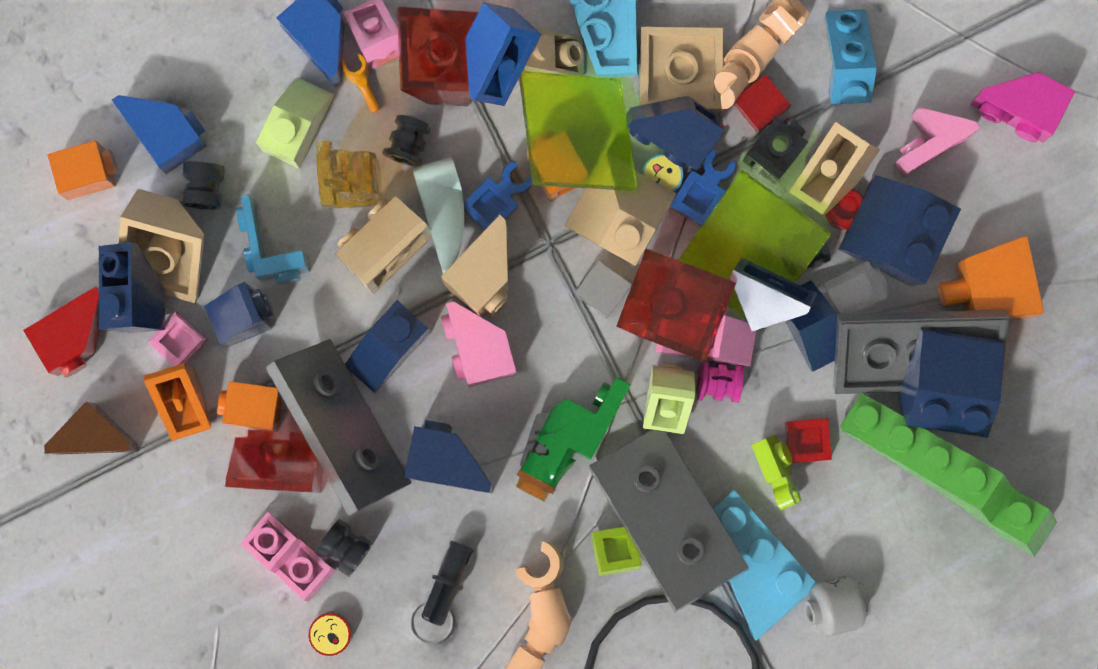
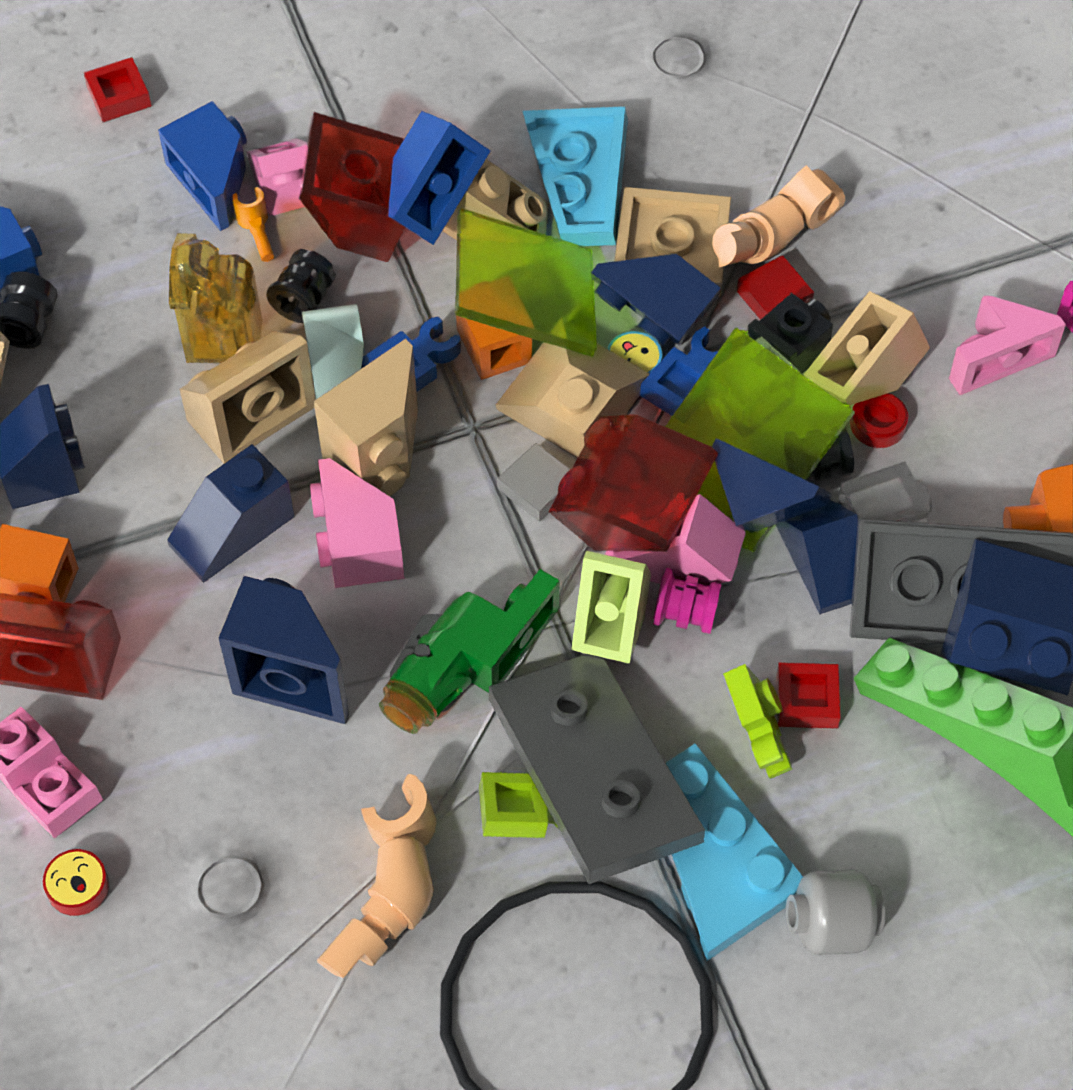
camera: 10 degrees right, 25 degrees down
dark azure bracket [236,194,310,284] -> none
yellowish green slope [256,77,335,169] -> none
dark grey plate [266,339,412,516] -> none
black wheel [315,519,374,577] -> none
black axle [421,540,475,626] -> none
dark azure bracket [825,10,877,104] -> none
dark blue slope [838,175,961,286] -> none

